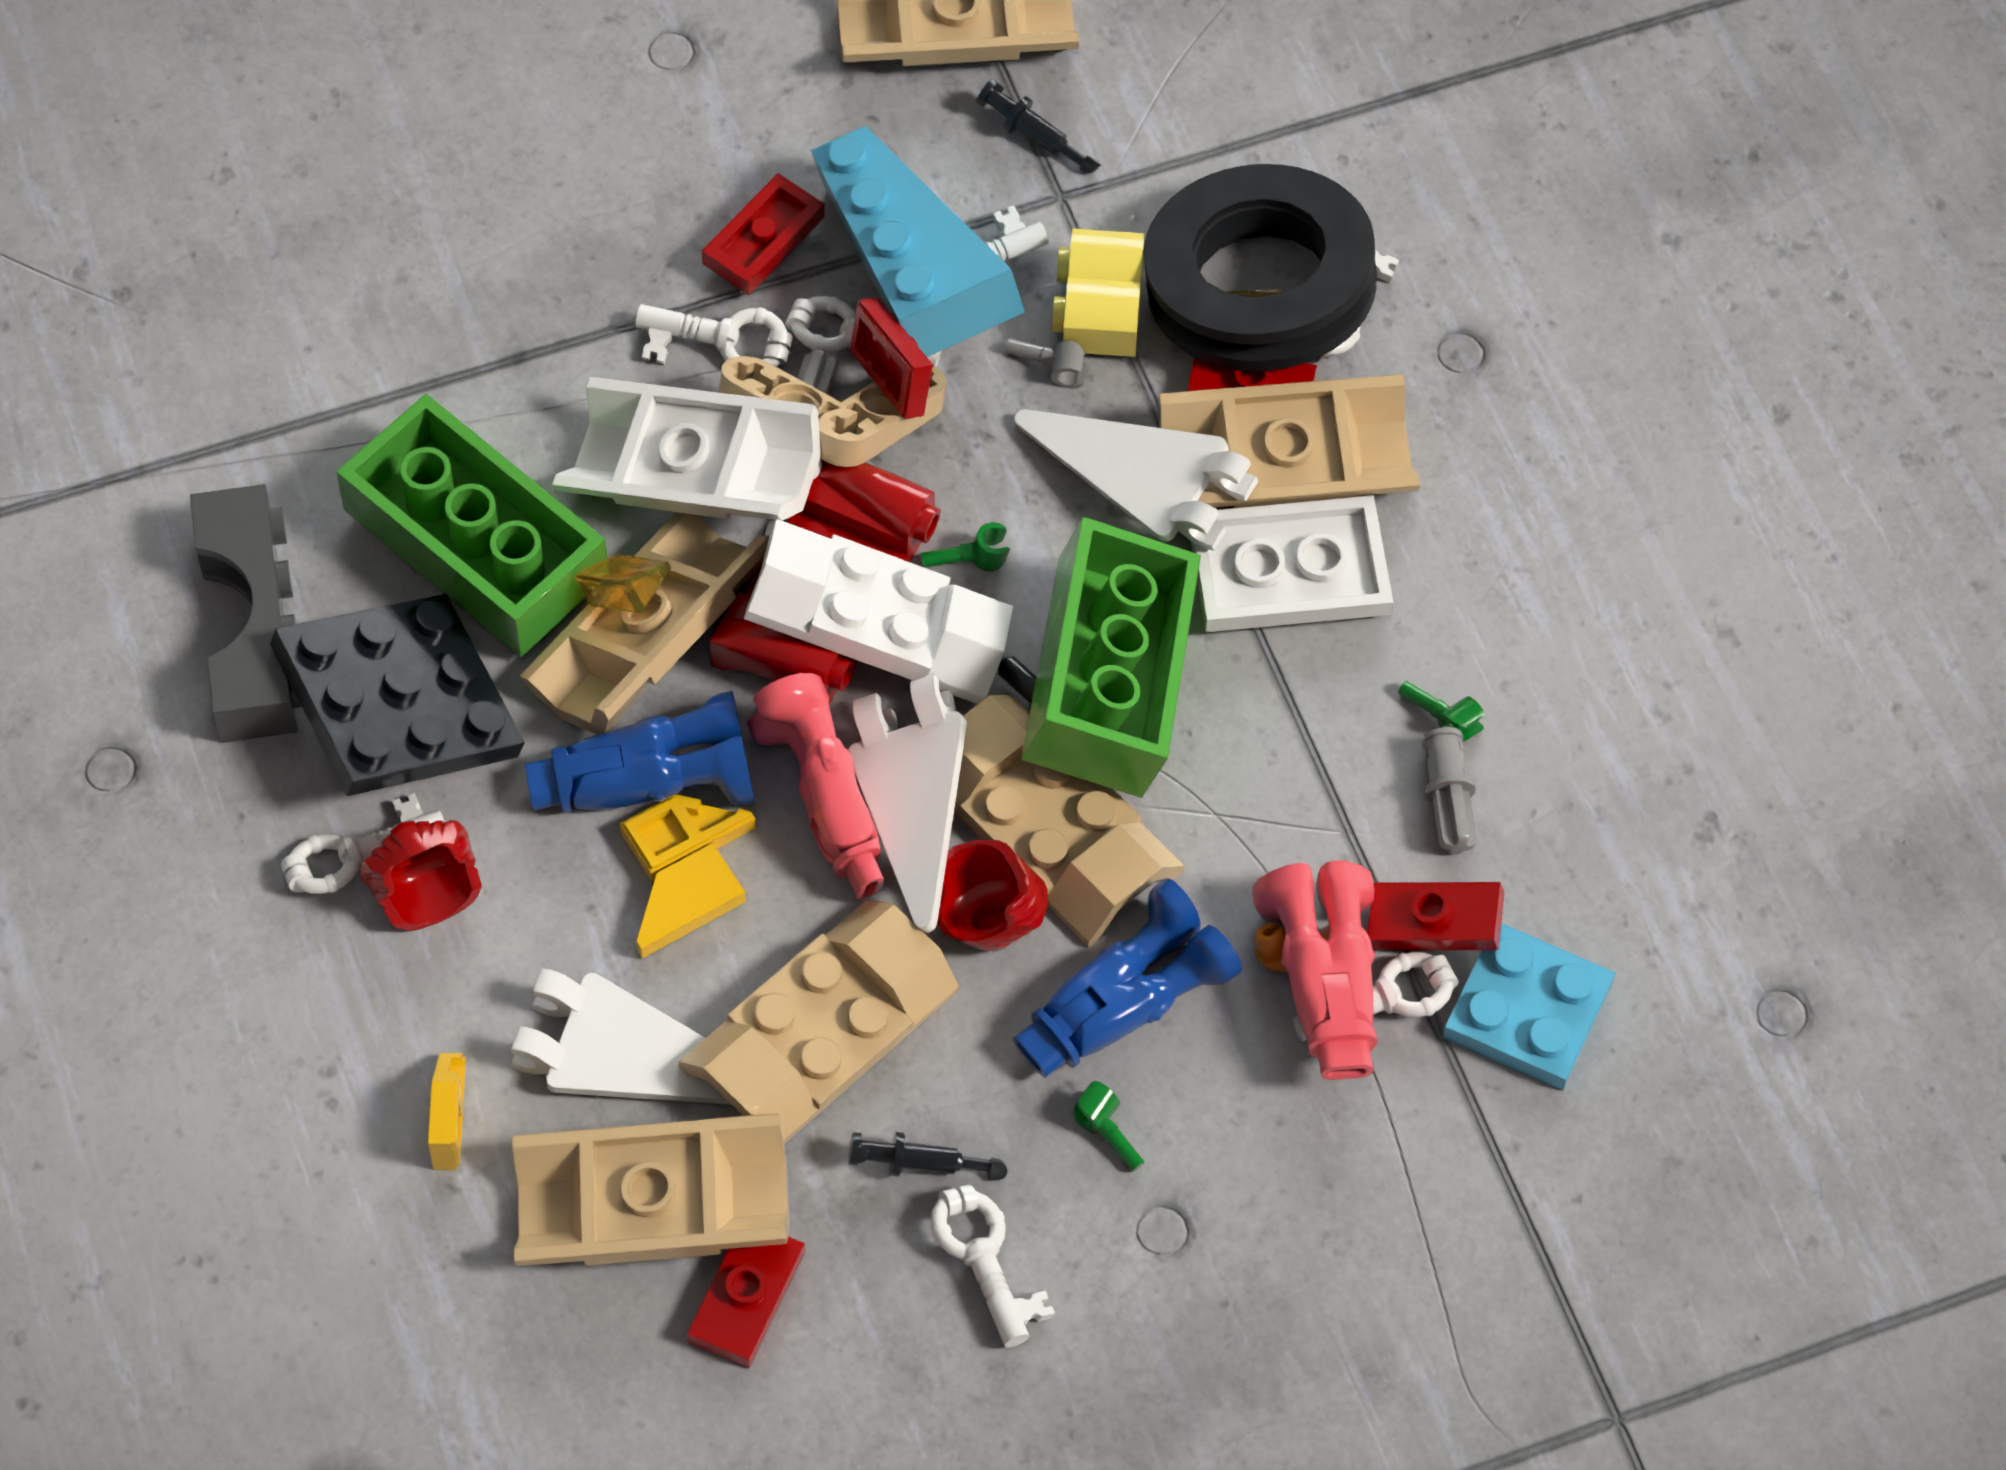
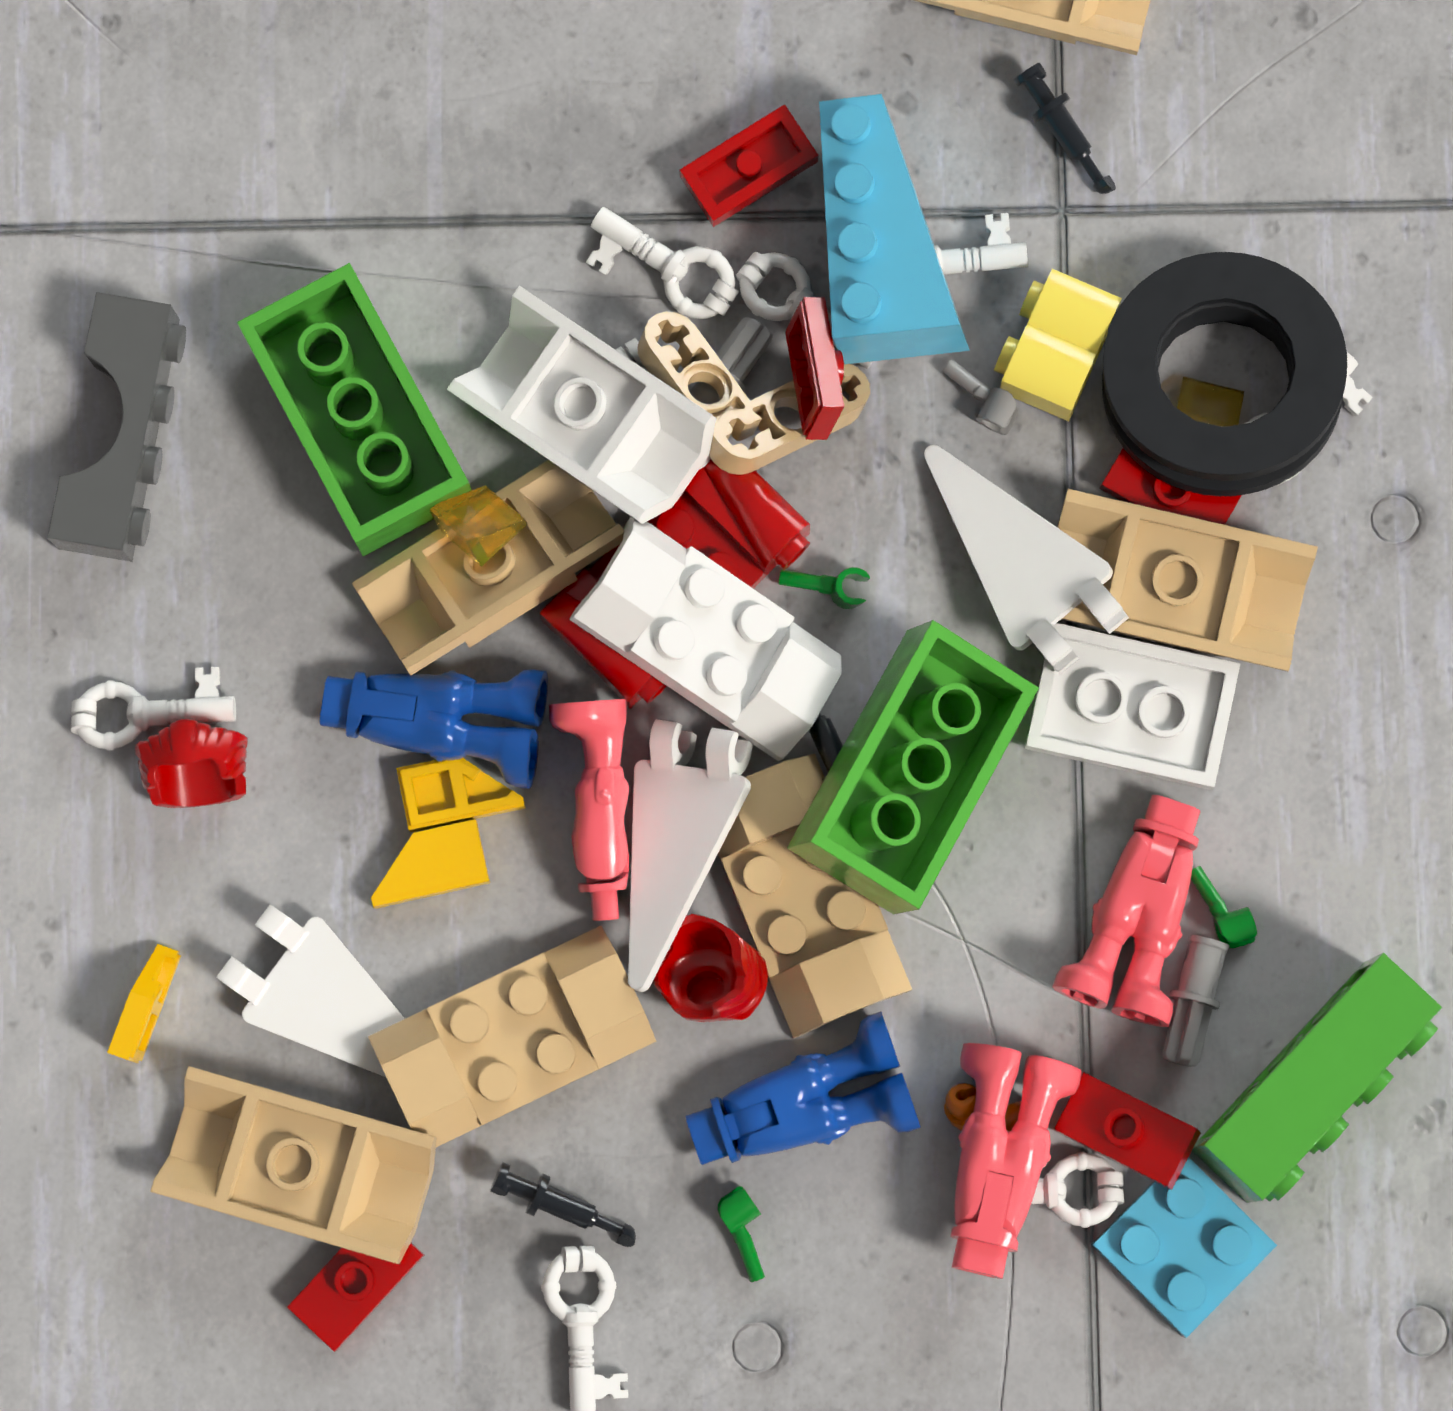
camera: 25 degrees right, 20 degrees up
black plate [270,593,525,796] -> none
none -> coral piece [1052,795,1200,1027]
none -> bright green brick [1192,953,1442,1203]

